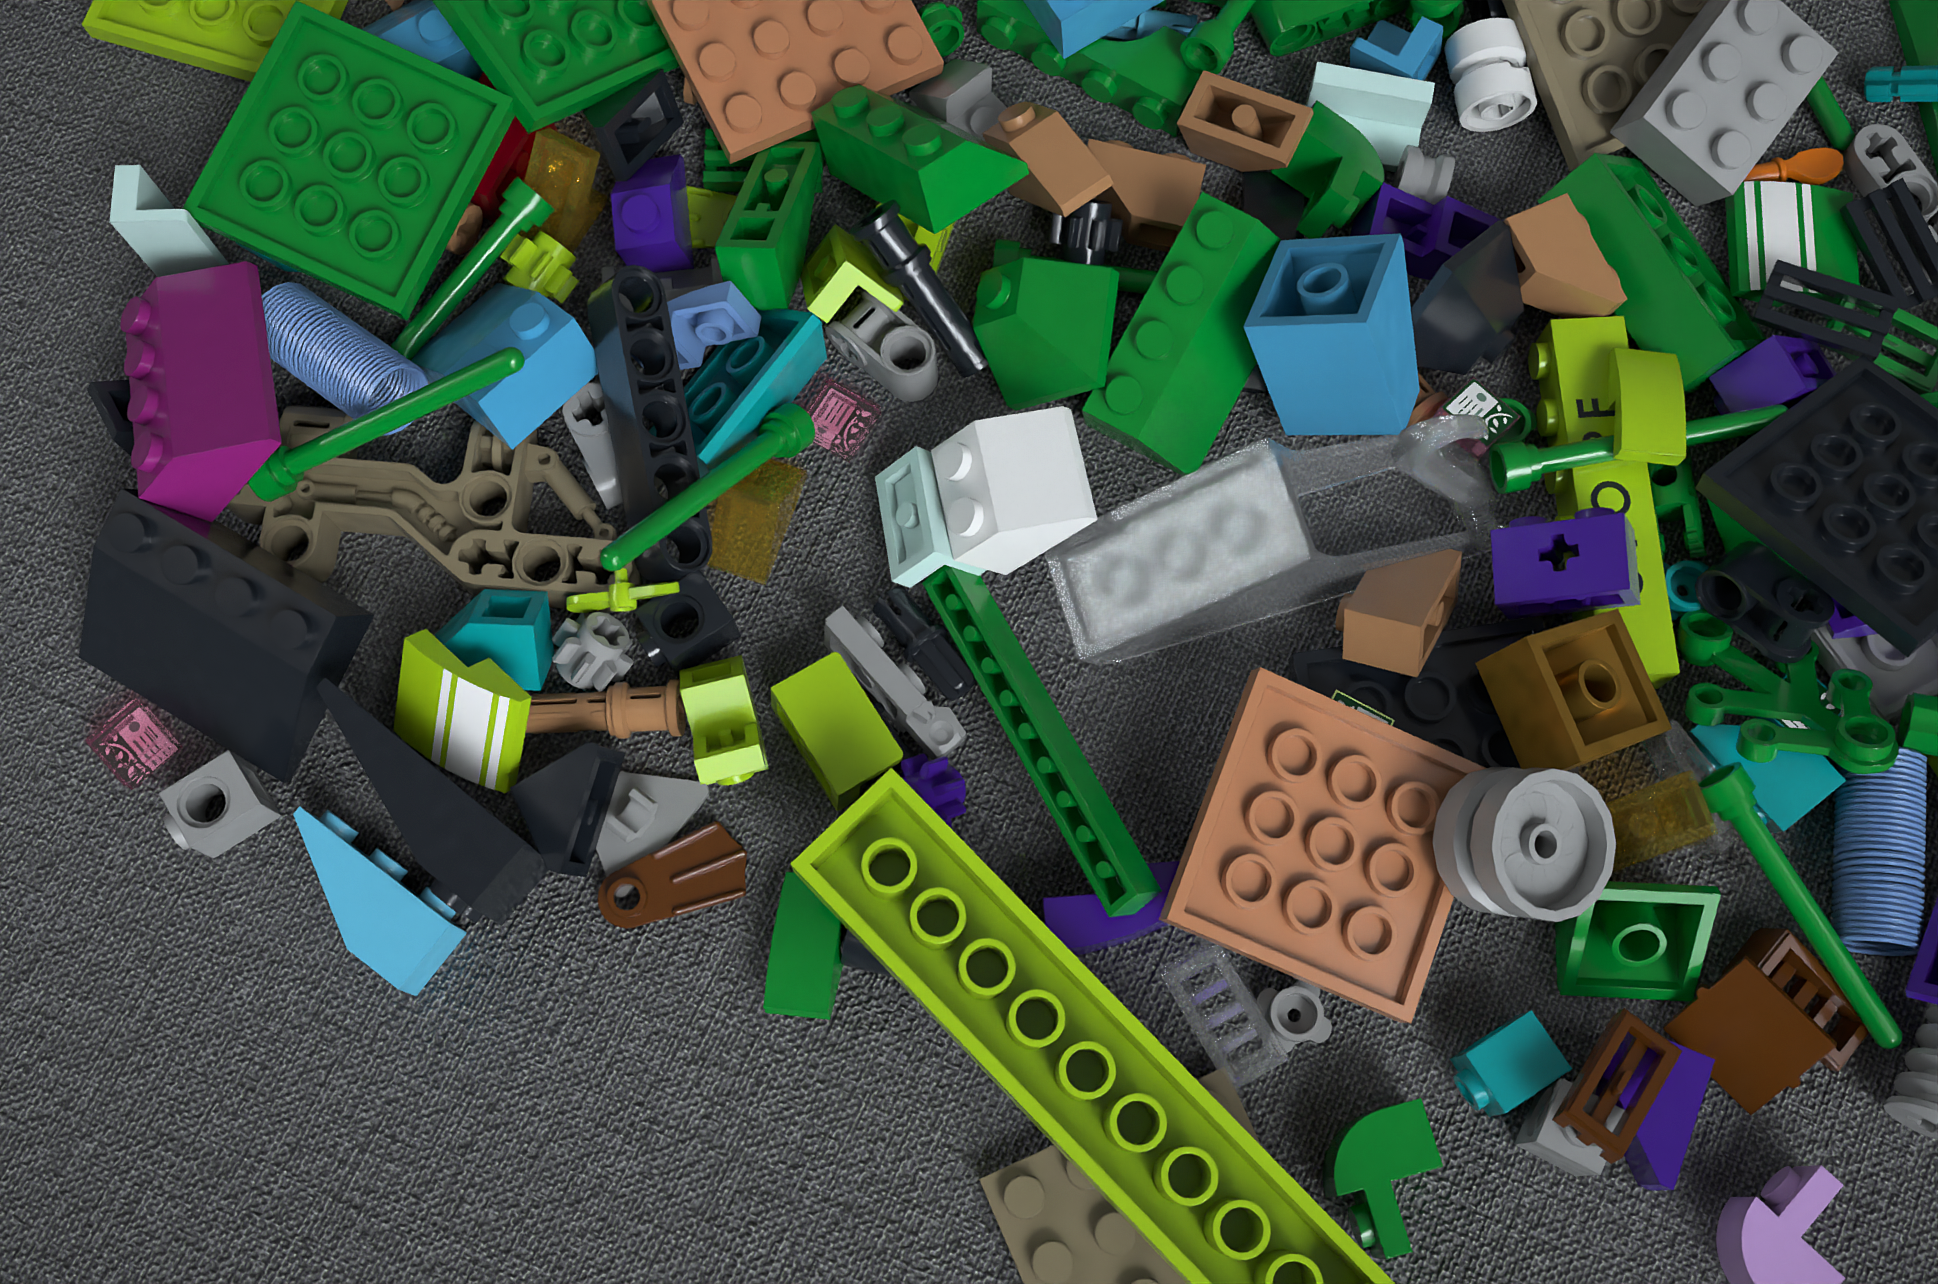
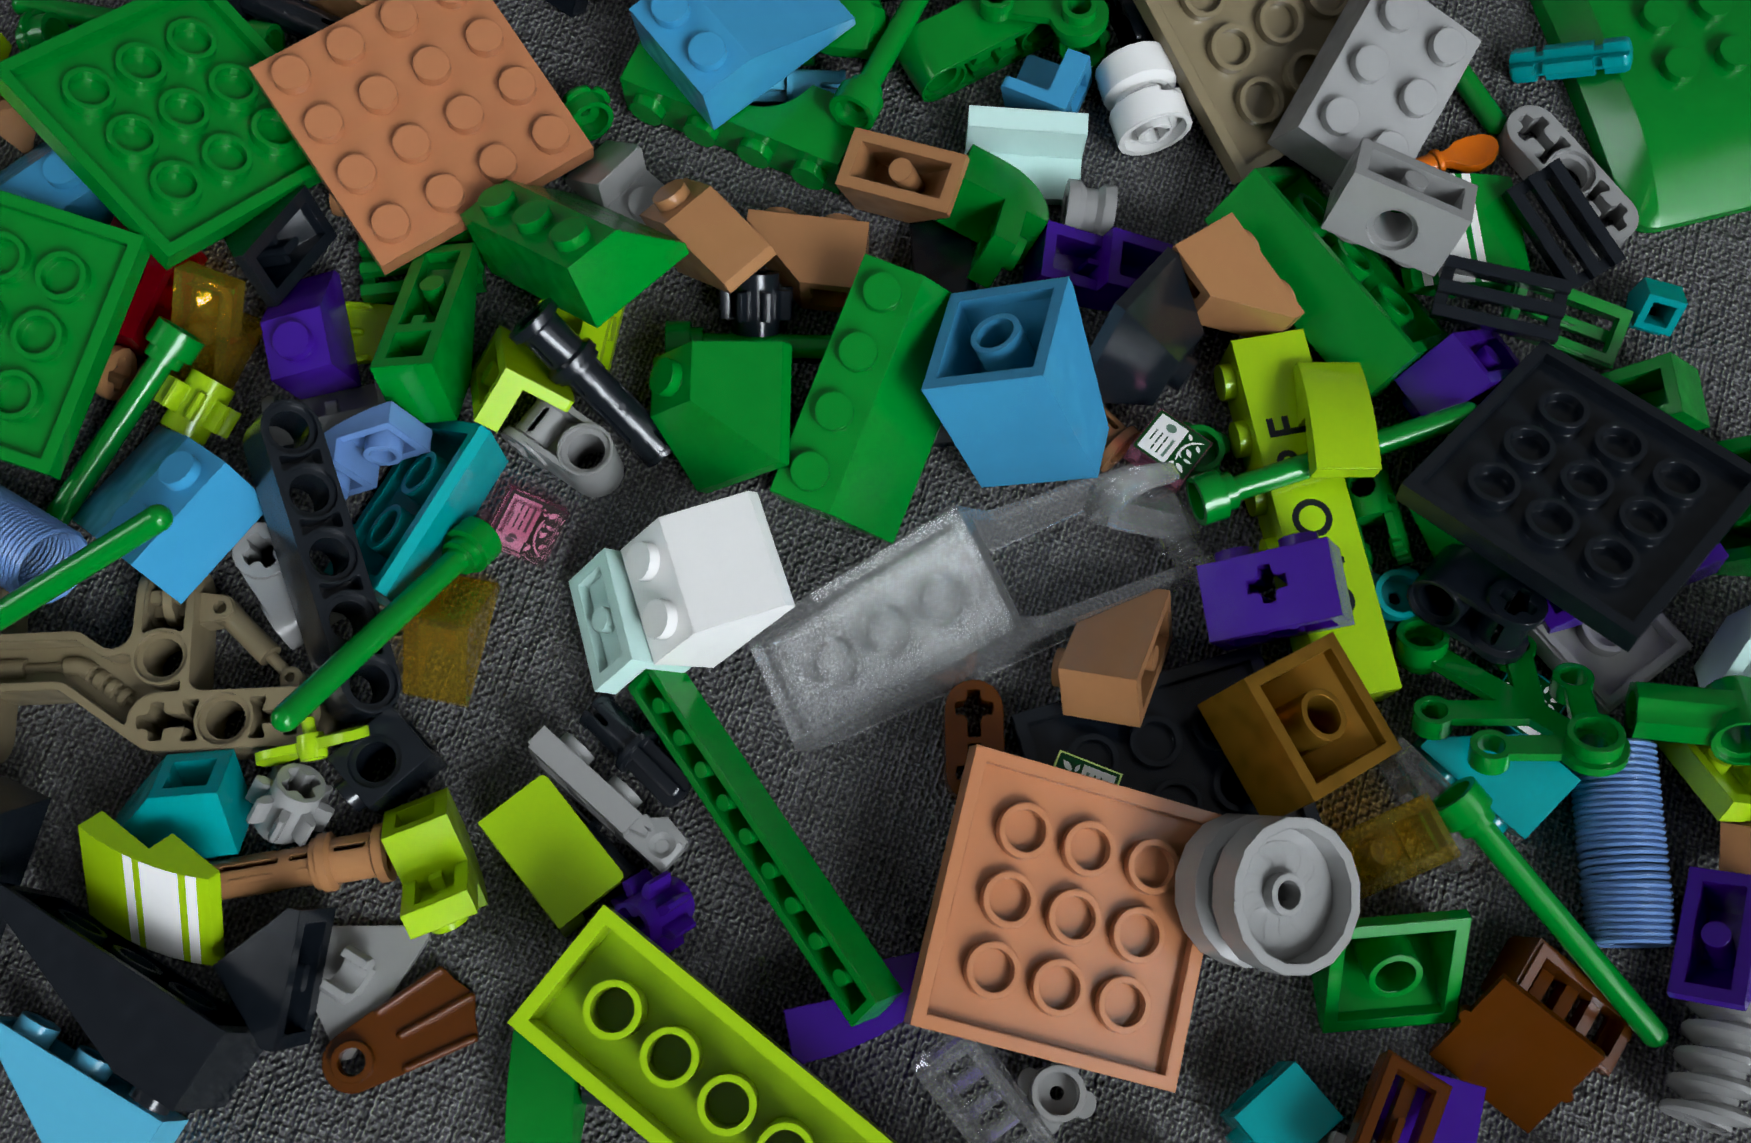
camera: 10 degrees left, 0 degrees up
none -> reddish brown beam [943,679,1005,800]
none -> light grey brick [1321,137,1478,277]

